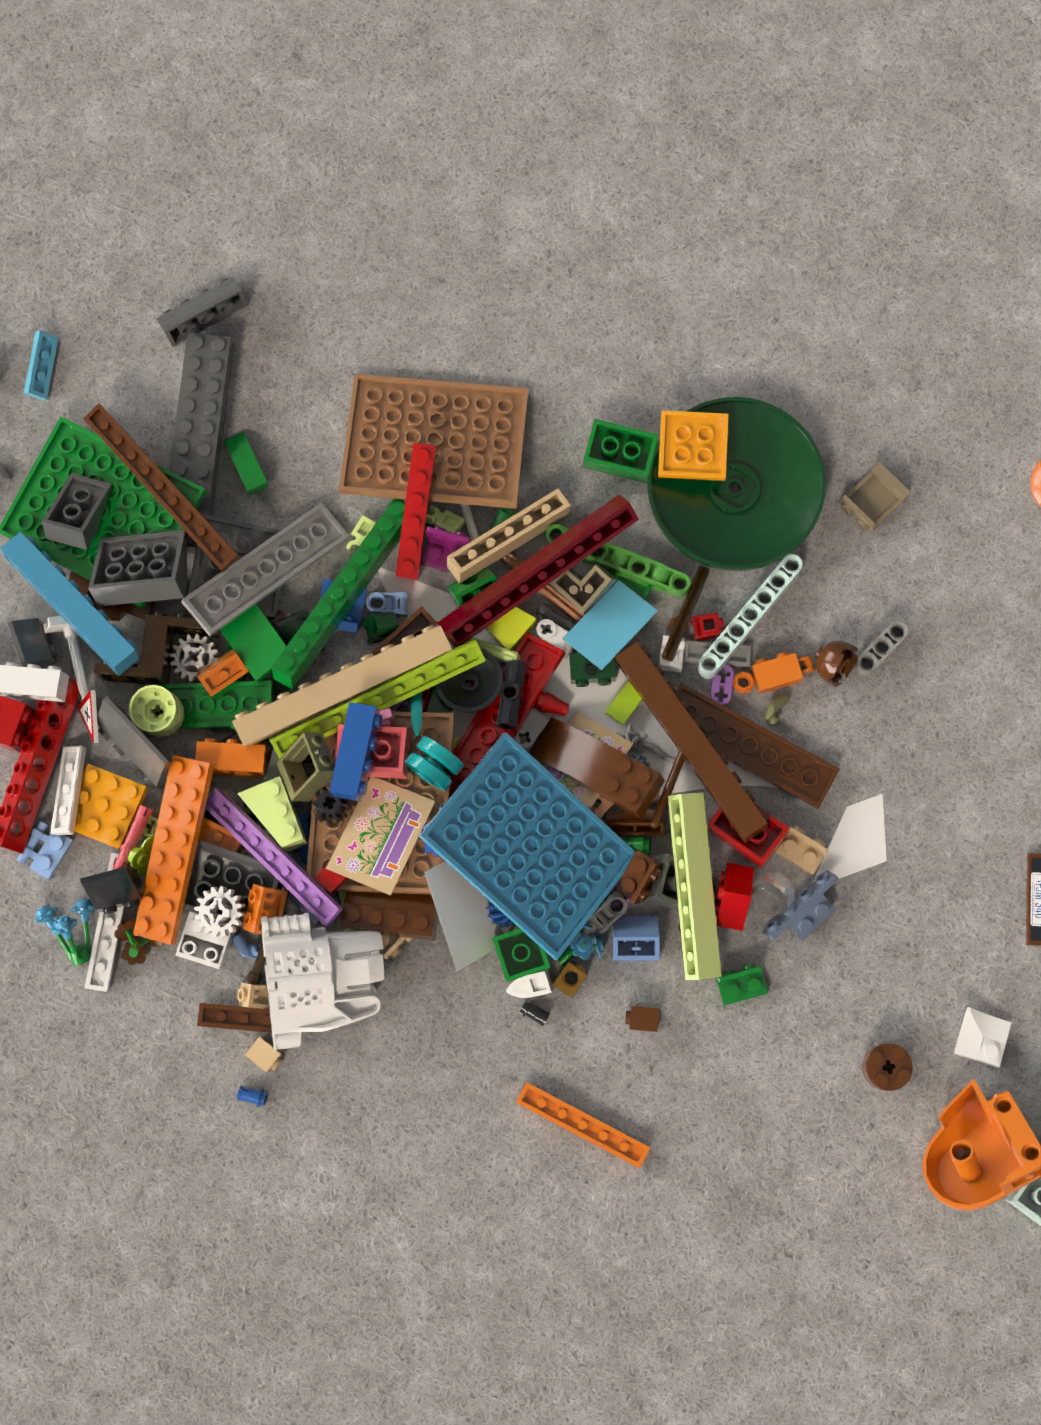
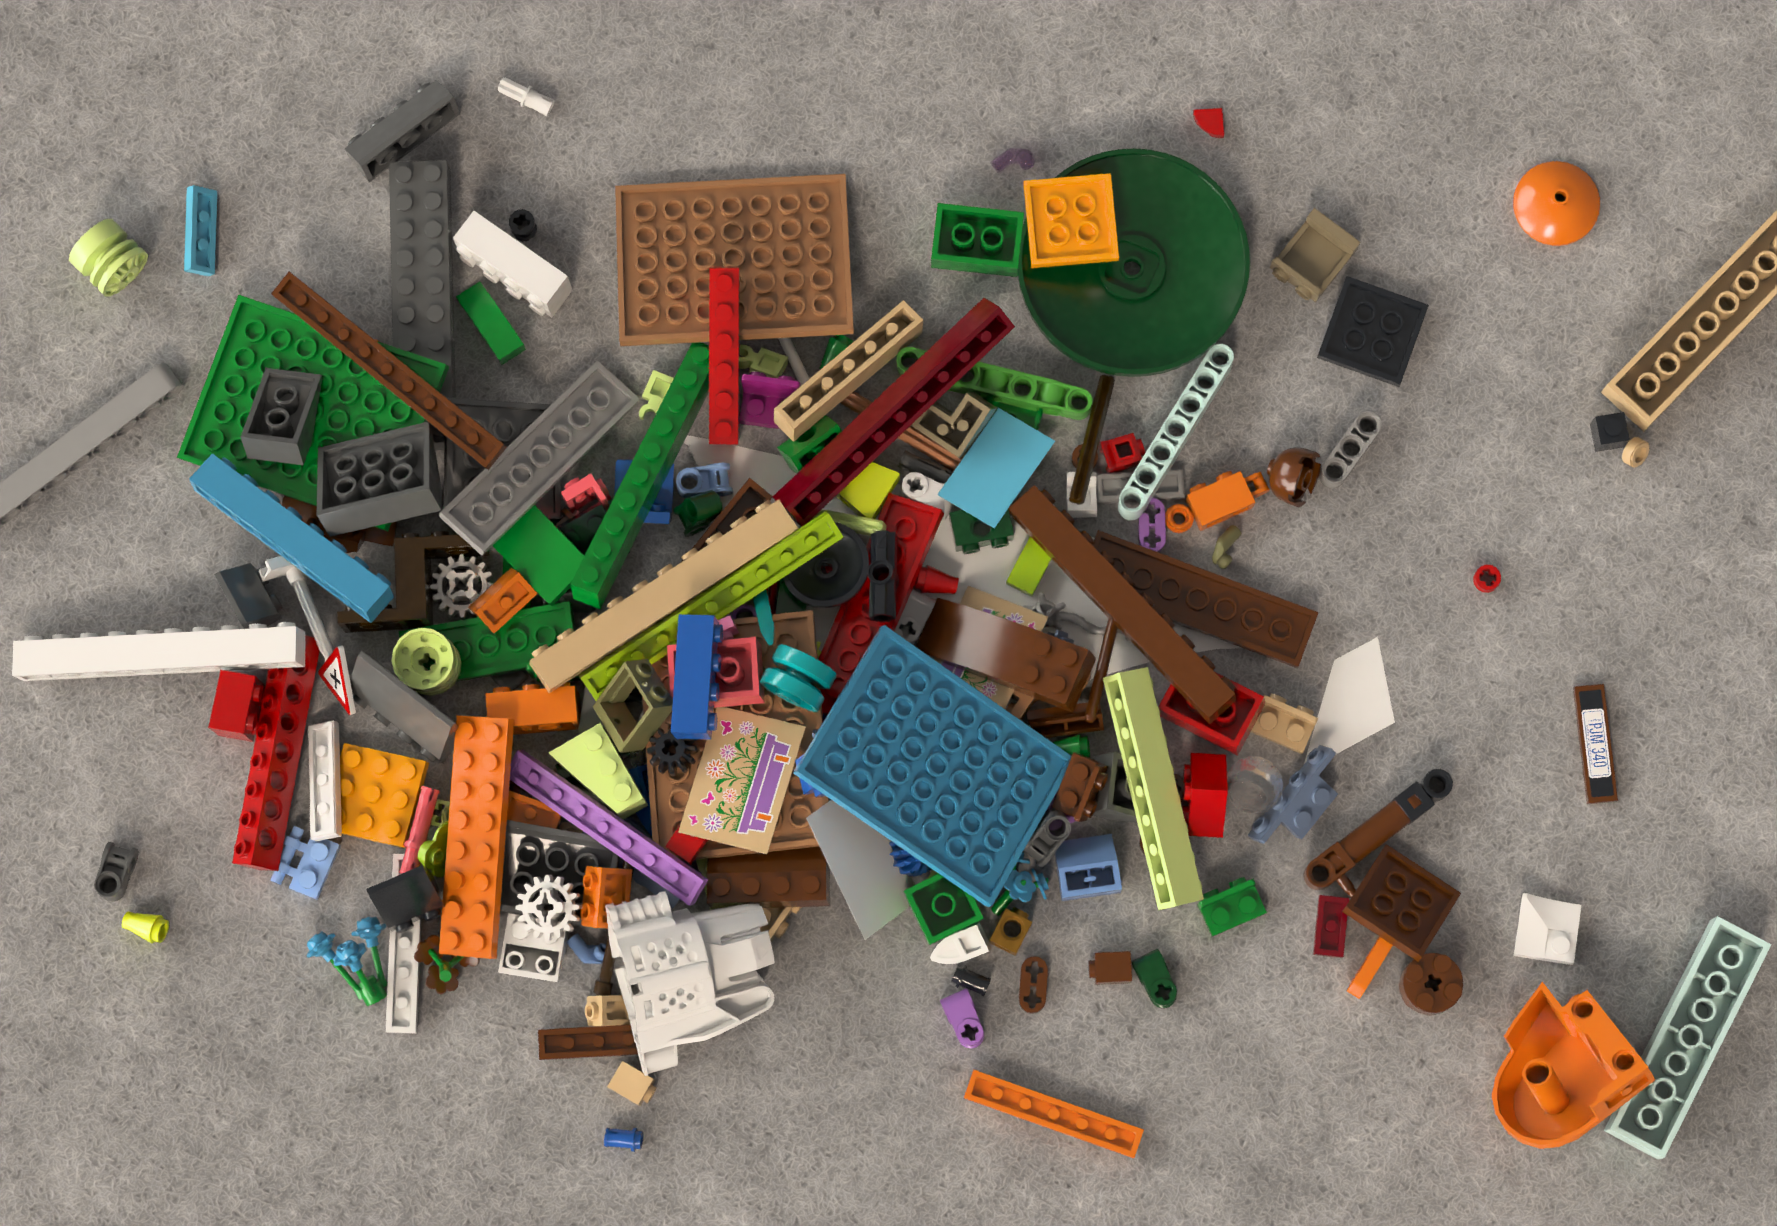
camera: 10 degrees left, 0 degrees up
none -> white brick [453,211,573,318]
none -> white axle [498,77,555,116]
none -> black bush [509,209,537,242]
none -> coral bracket [561,473,612,513]
none -> medium lavender piece [940,988,984,1049]
none -> clear purple arm [990,148,1035,173]
none -> reddish brown beam [1019,956,1048,1014]
none -> dark green piece [1131,948,1177,1009]
none -> red tile [1193,108,1224,138]
none -> reddish brown piece [1303,769,1453,898]
none -> dark red plate [1313,895,1349,958]
none -> black plate [1317,276,1429,387]
none -> reddish brown plate [1342,844,1461,962]
none -> orange beam [1346,936,1393,999]
none -> red bush [1473,564,1501,593]

